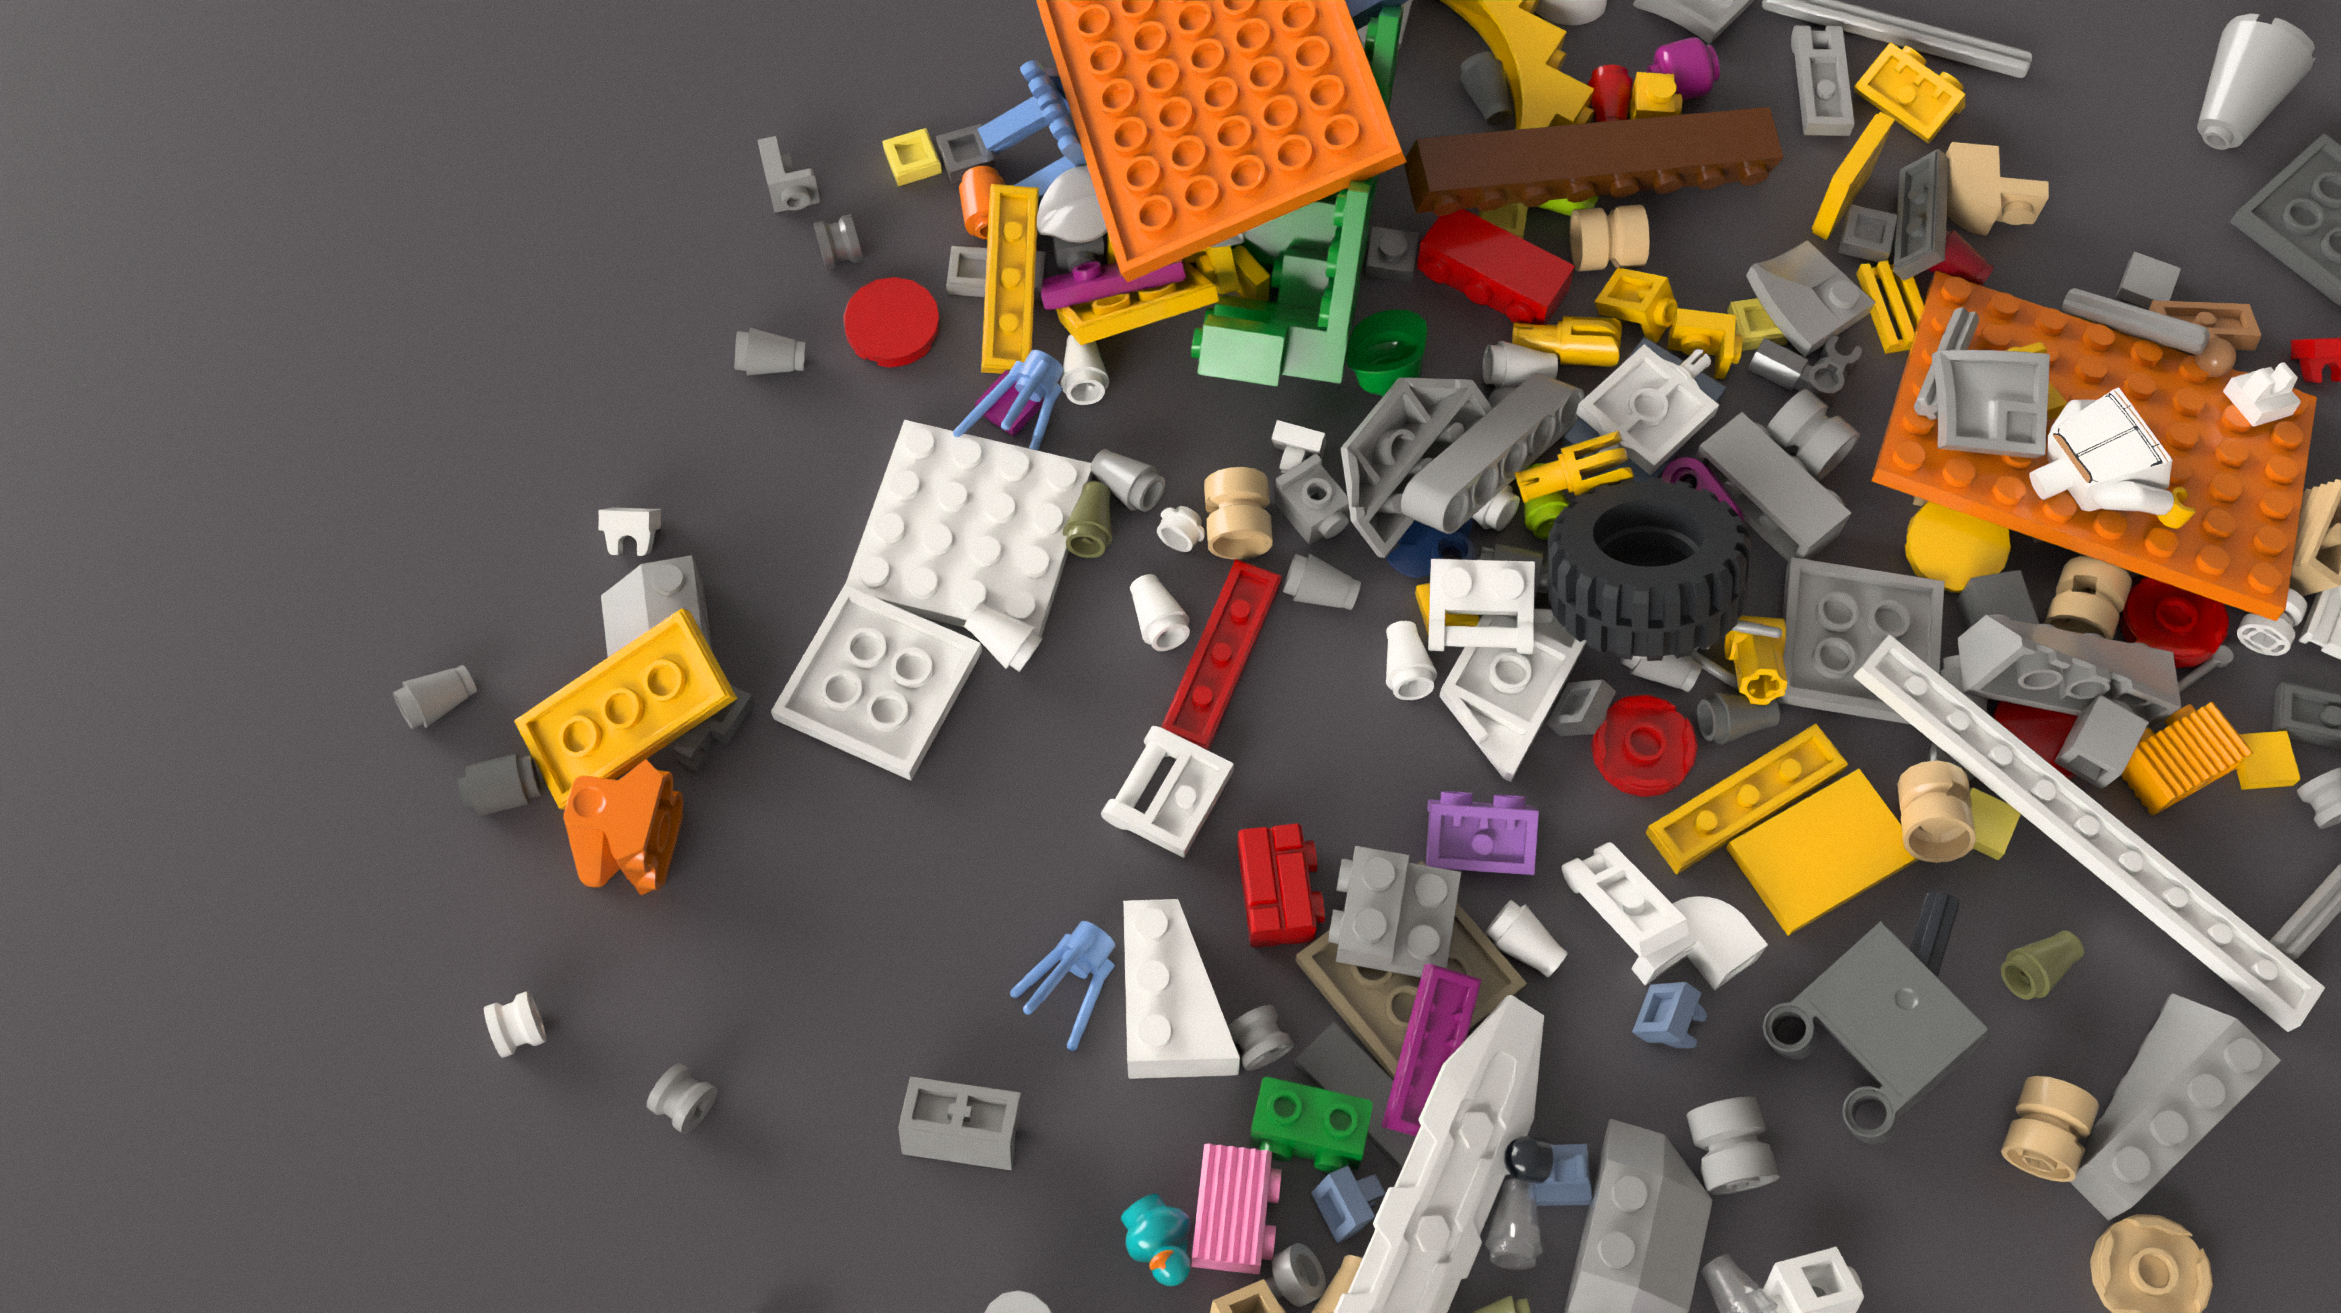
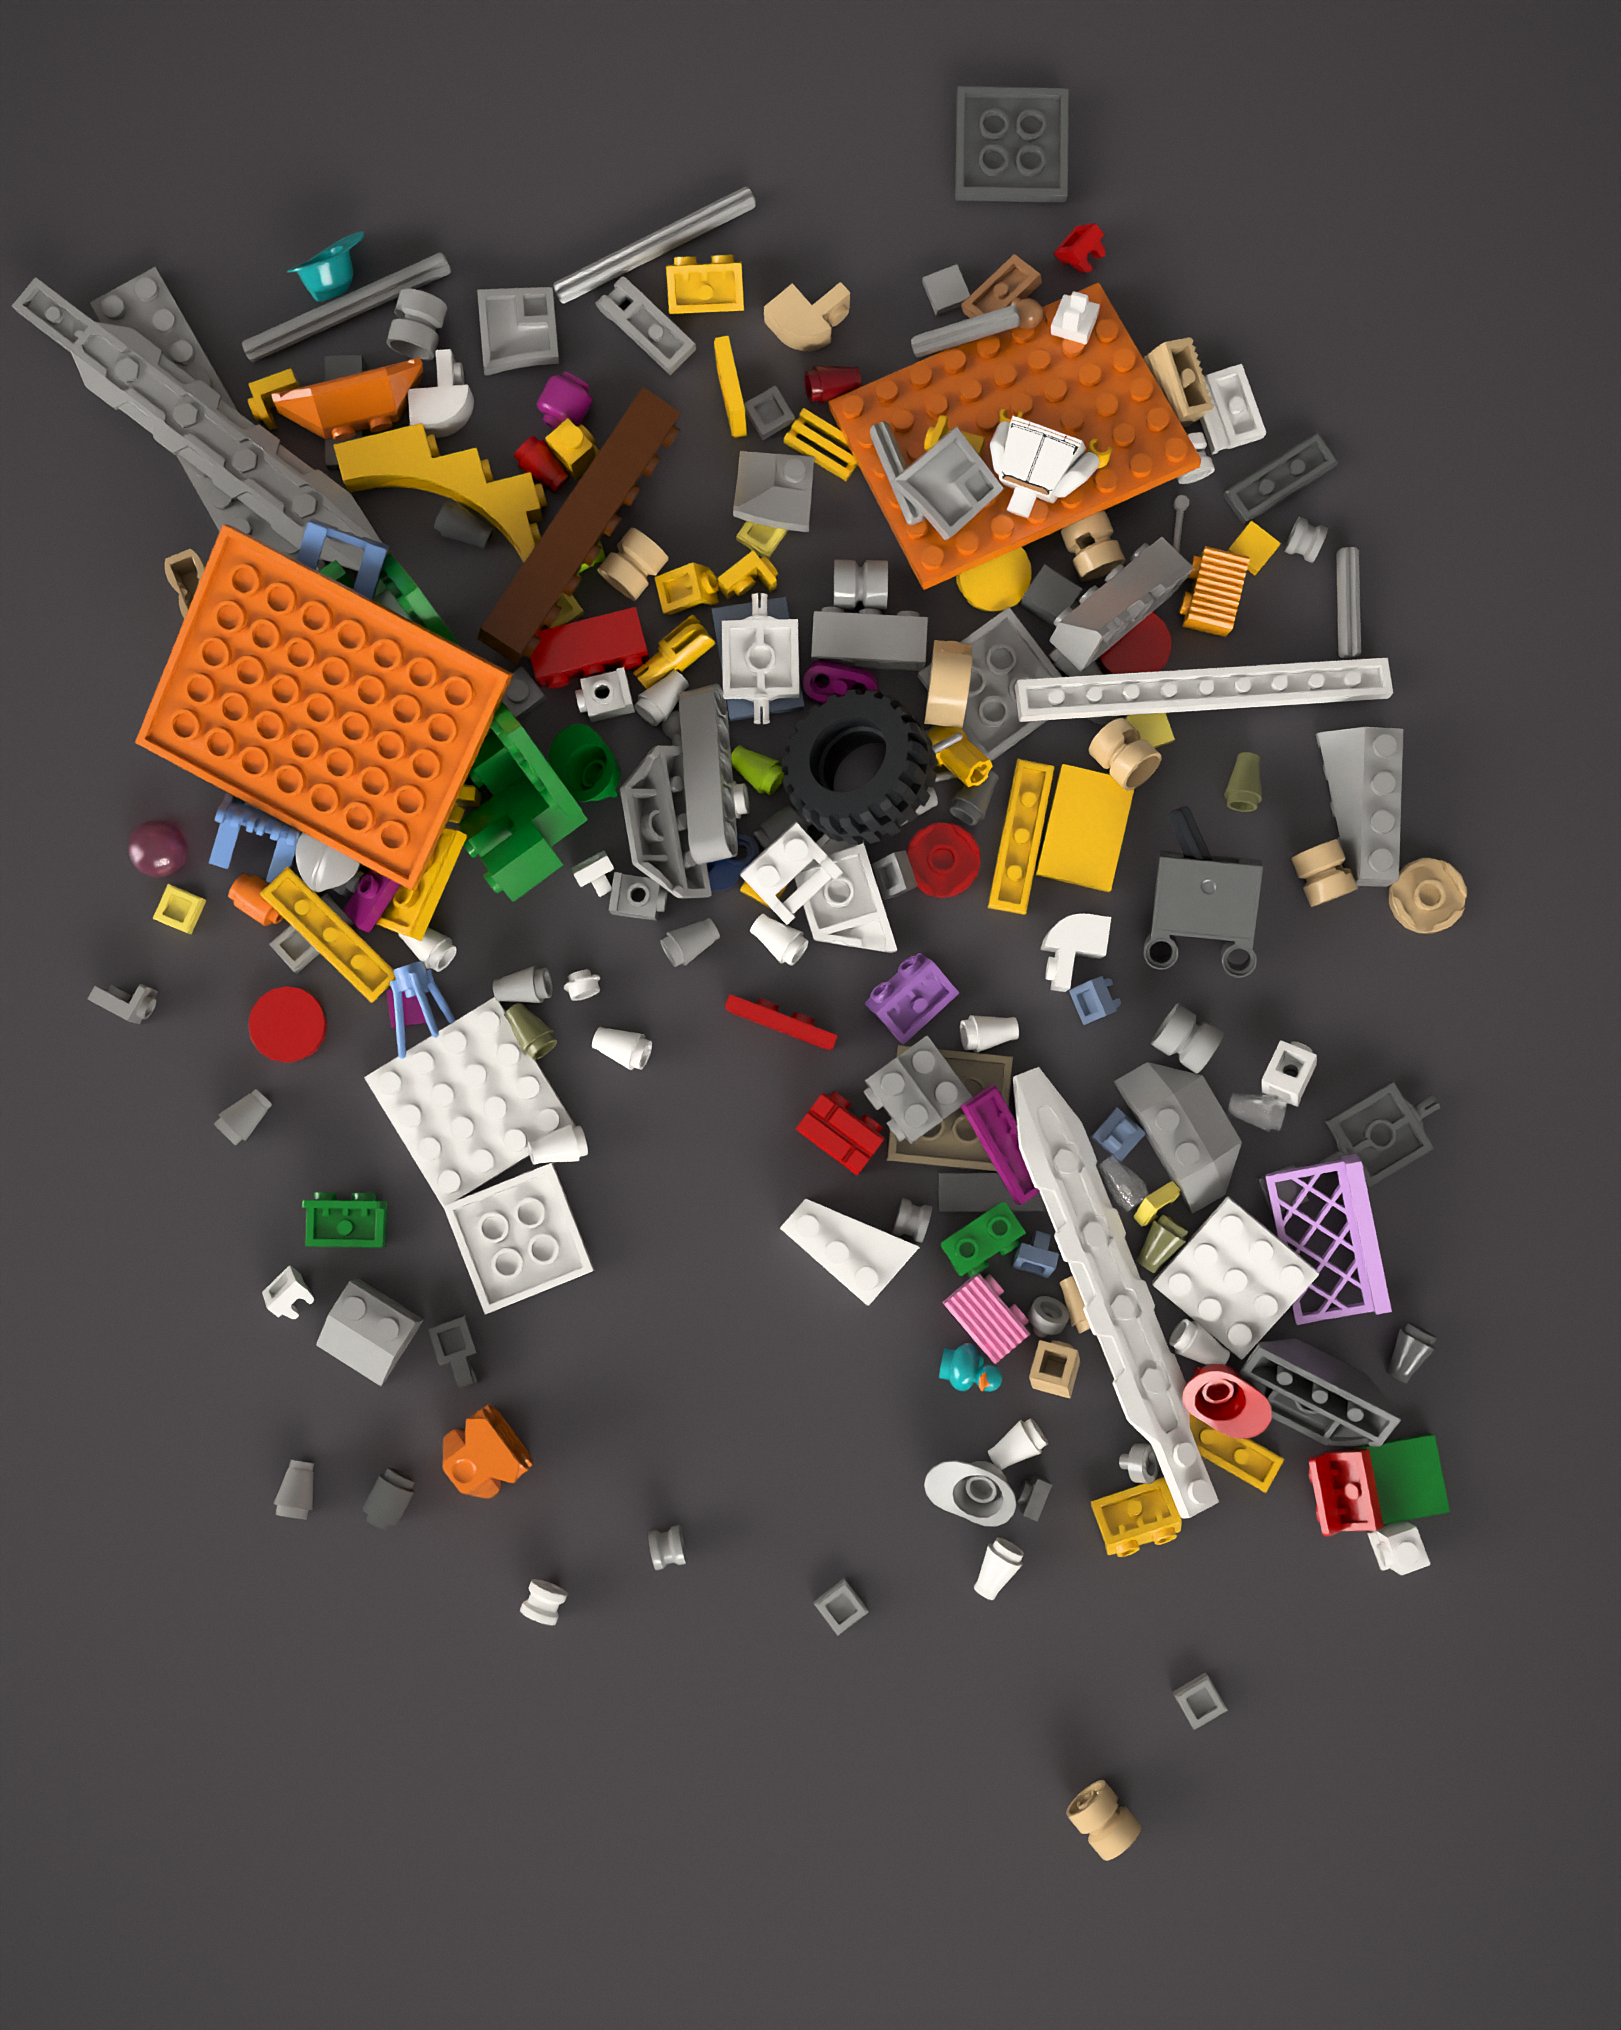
camera: 50 degrees left, 20 degrees up
yellow tile [514,608,737,810] -> none
flat silver wheel [814,214,863,270] -> none
light grey hinge [898,1076,1021,1171] -> none
flat silver plate [936,124,995,183] -> none
medium blue plant [1010,921,1115,1052] -> none
white plate [1101,726,1234,858] -> none
red tile [1161,559,1282,751] -> none
tan wheel [1204,467,1273,560] -> none
black hinge [1503,1136,1553,1184] -> none
yellow arm [1514,430,1634,503] -> none
white plate [1562,842,1690,958] -> none
flat silver bar [1748,335,1862,409] -> none
dark grey tile [1893,149,1949,281] -> none
light grey brick [2054,695,2149,789] -> none
red tile [2119,577,2229,668] -> none
light grey cone [2197,14,2316,150] -> none
none -> clear pink hair [128,818,188,878]
none -> green bracket [302,1192,387,1248]
none -> white brick [575,667,635,722]
none -> red plate [725,994,838,1051]
none -> tan brick [924,640,973,728]
none -> light yellow tile [1134,1181,1181,1227]

